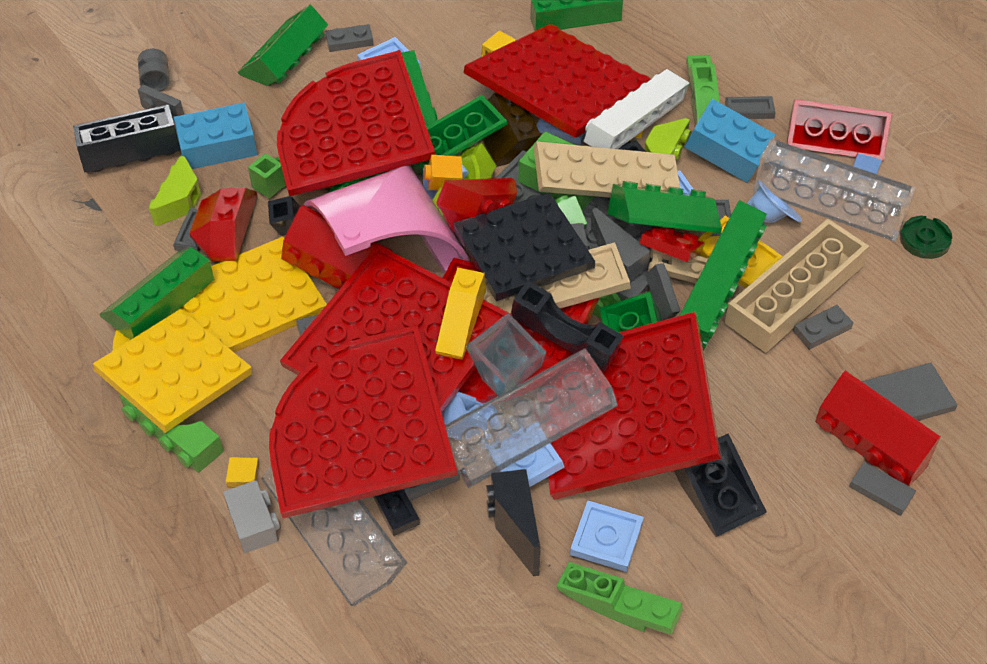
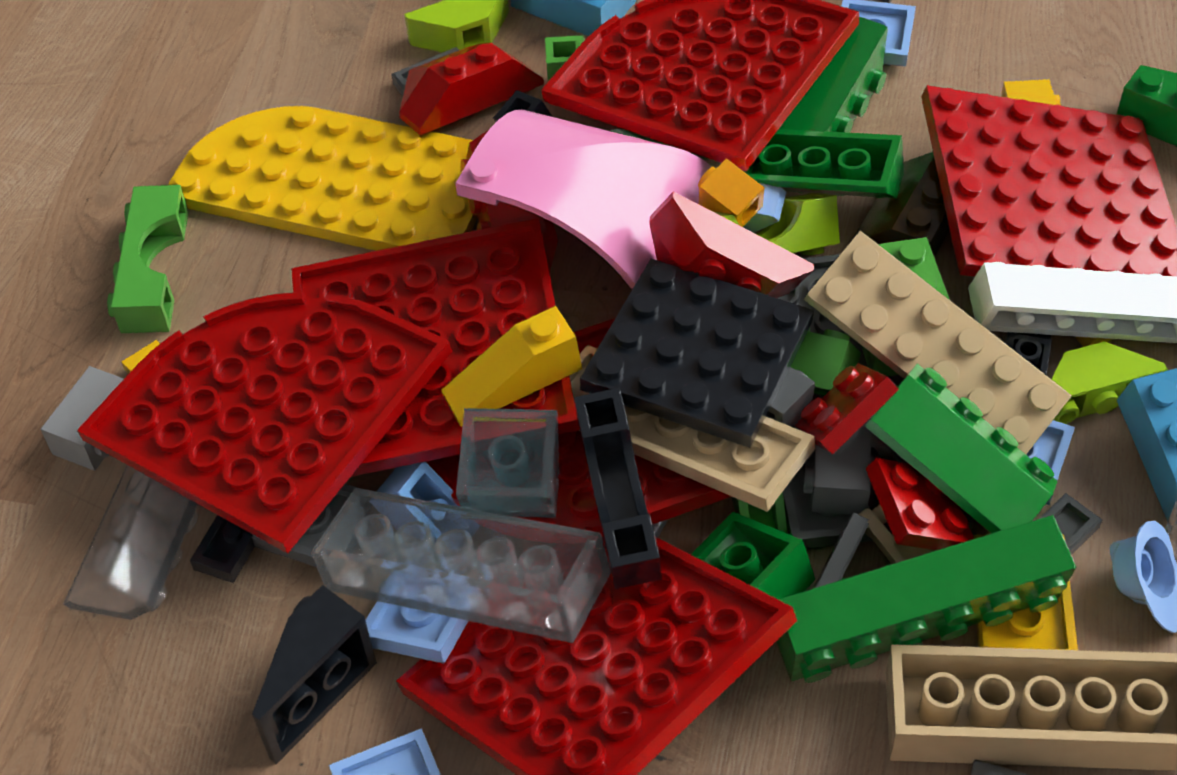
camera: 50 degrees right, 0 degrees up
yellow plate [93,309,252,433] -> none
green slope [100,247,215,340] -> none
none -> red plate [794,363,899,455]

